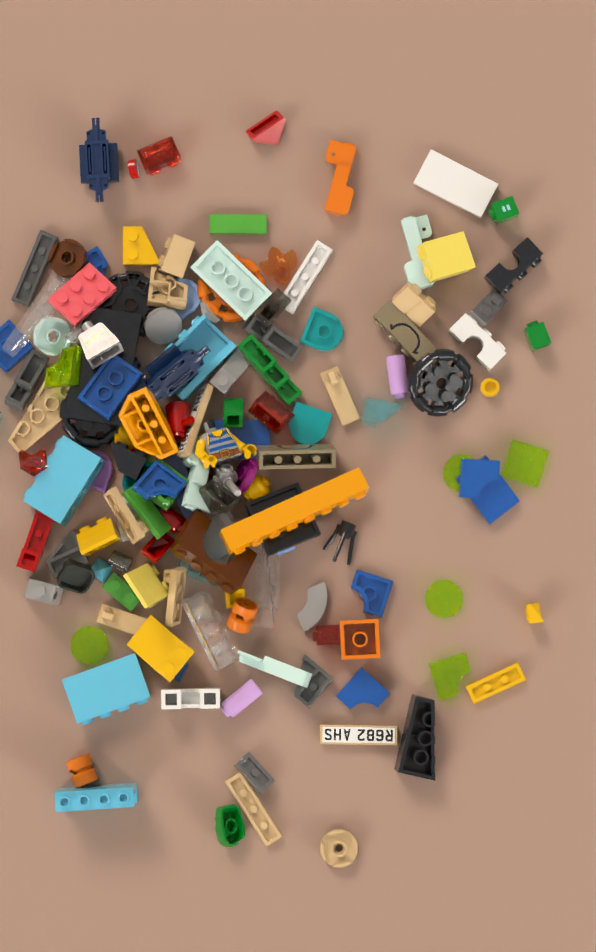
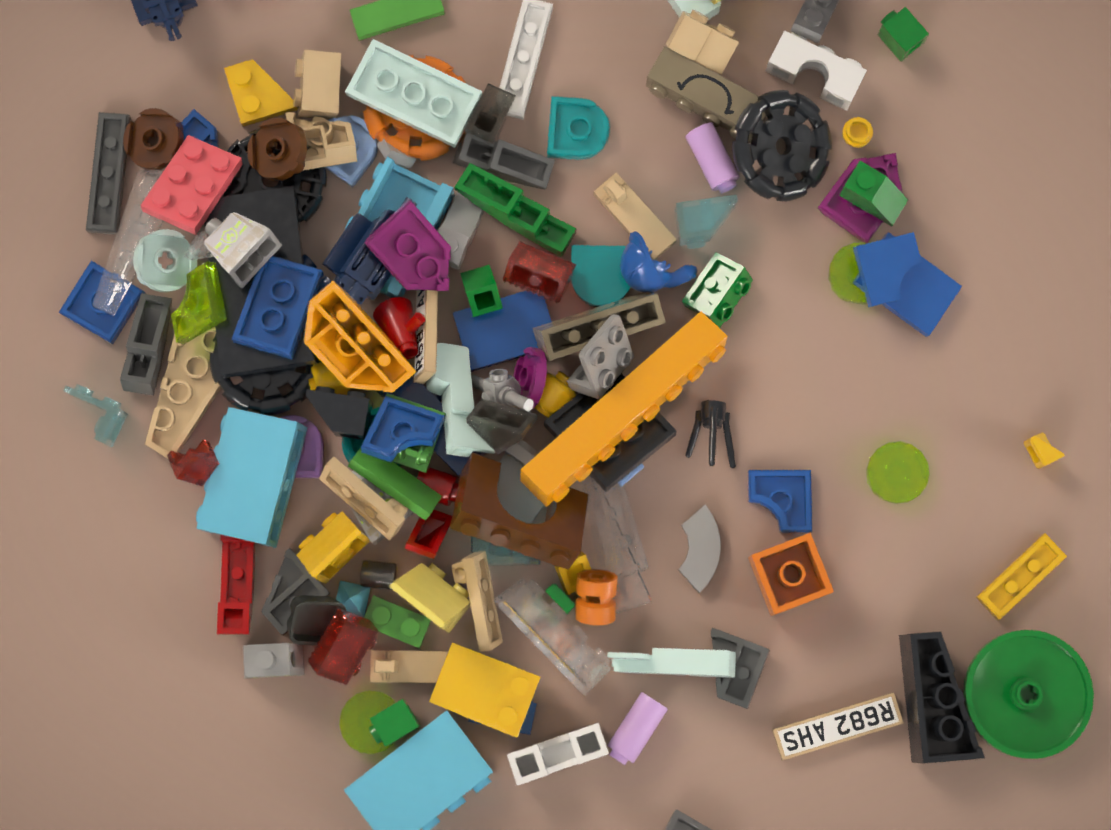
camera: 20 degrees left, 5 degrees down
light grey tile [144,307,183,344] -> none
torso [195,420,257,468] -> none
clear orange plate [259,247,297,283] -> none
clear red brick [312,624,340,645] -> none
blue tile [336,667,390,709] -> none
clear neon green tile [428,652,471,701] -> none
clear neon green tile [501,439,549,488] -> none
none -> reddish brown plate [247,118,307,181]
none -> clear red brick [308,609,379,685]
none -> magenta tile [364,200,451,291]
none -> green brick [368,699,421,747]
none -> green tile [545,584,575,615]
none -> light grey bracket [567,314,634,400]
none -> blue piece [620,231,698,292]
none -> bracket [681,252,753,328]
none -> magenta tile [818,153,903,243]
none -> green slope [839,161,908,227]
none -> green dish [963,630,1094,759]

